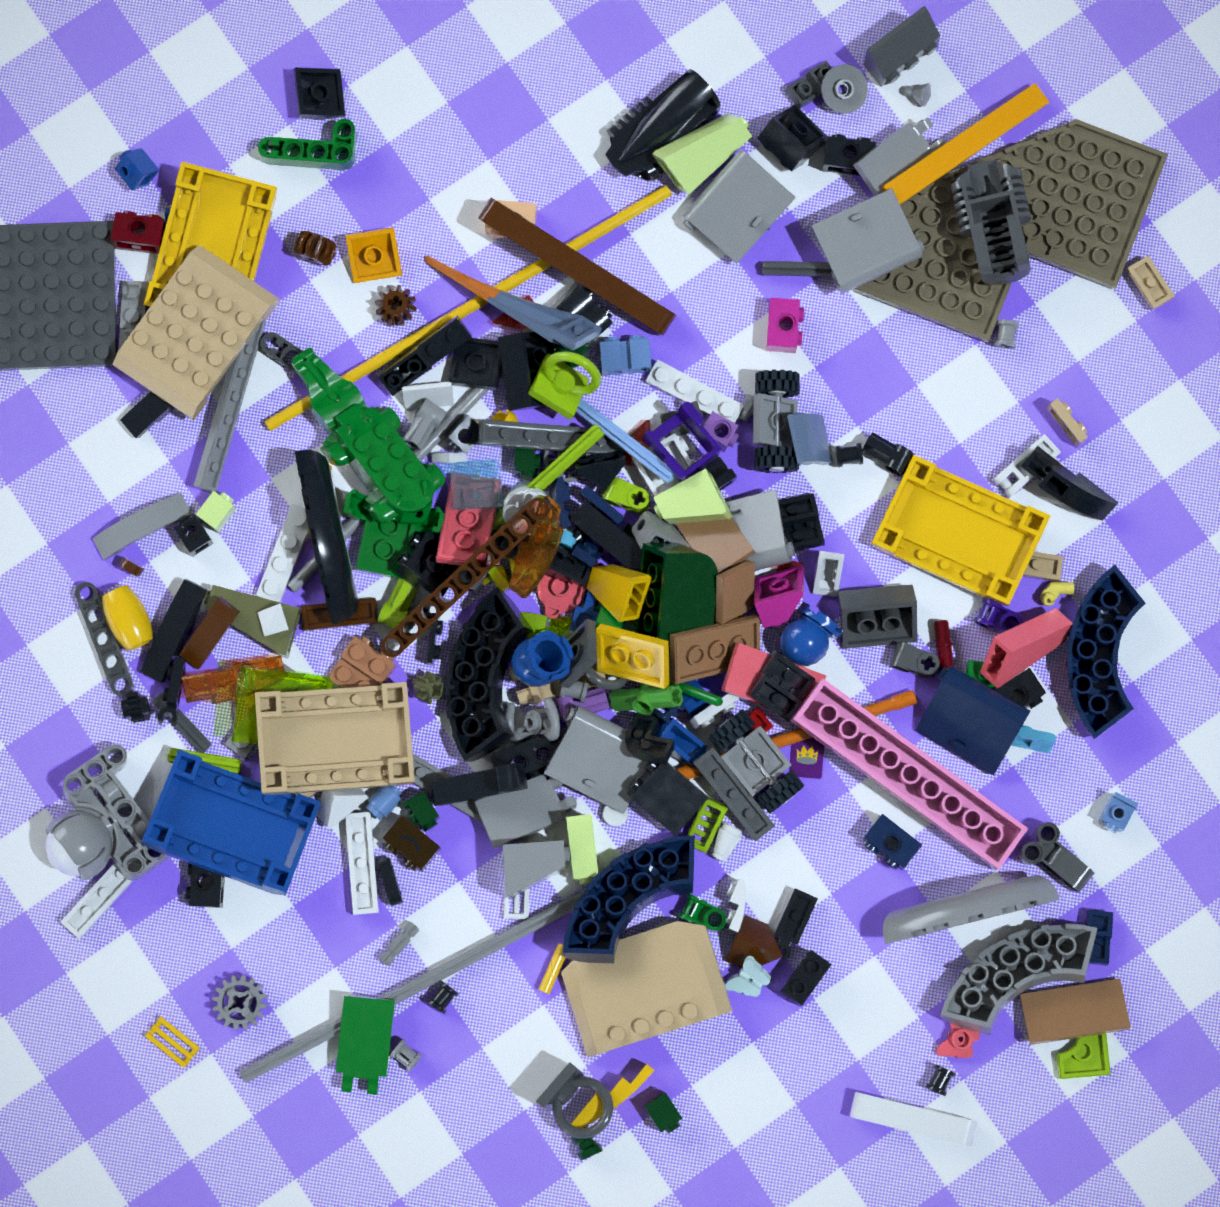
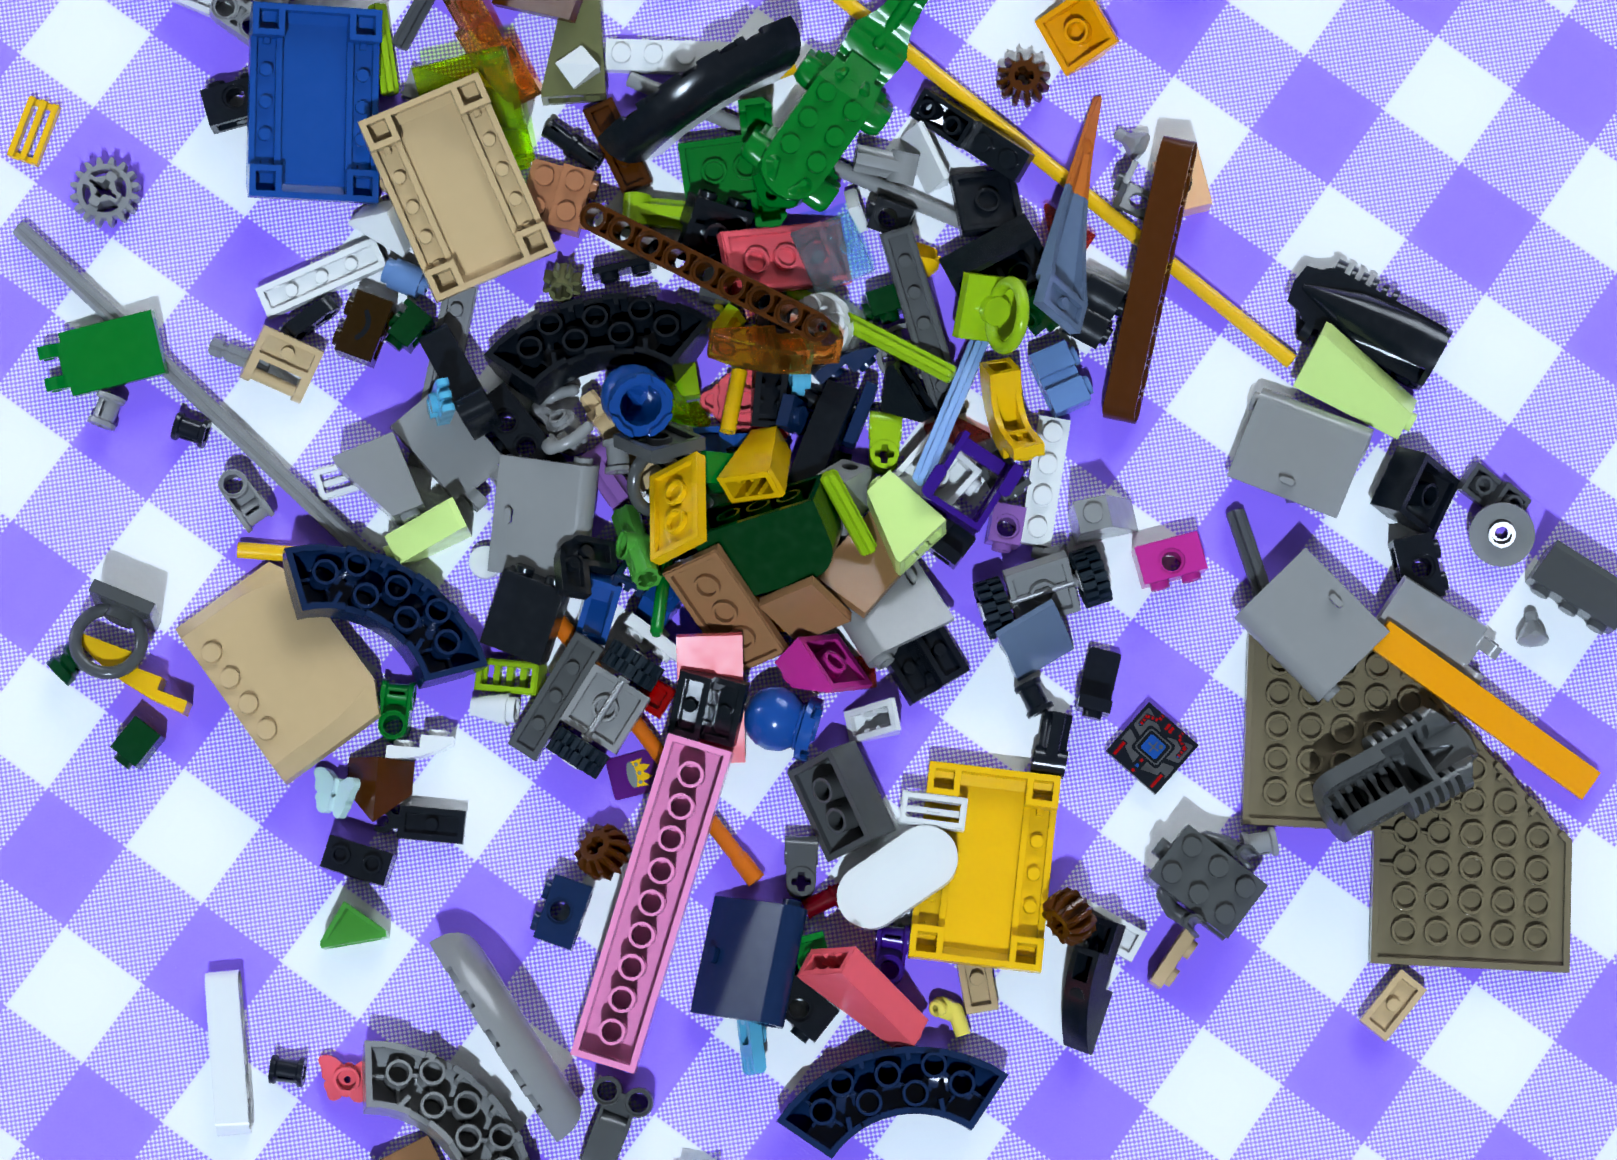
camera: 65 degrees right, 0 degrees up
none -> light grey piece [218,469,275,533]
none -> tan plate [239,324,324,404]
none -> bright green slope [320,901,390,950]
none -> medium azure hinge [426,377,456,426]
none -> black pin [541,119,605,172]
none -> reddish brown gear [574,823,632,881]
none -> yellow piece [719,368,748,435]
none -> lime axle [820,469,877,556]
none -> white tile [837,825,958,930]
none -> white tile [898,790,968,833]
none -> yellow arch [979,357,1045,461]
none -> reddish brown gear [1042,887,1097,947]
none -> light grey slope [1067,494,1138,545]
none -> black bracket [1075,647,1121,721]
none -> tile [1105,702,1199,795]
none -> dark grey bracket [1112,159,1150,221]
none -> light grey rock [1114,128,1150,161]
none -> dark grey torso [1144,824,1268,941]

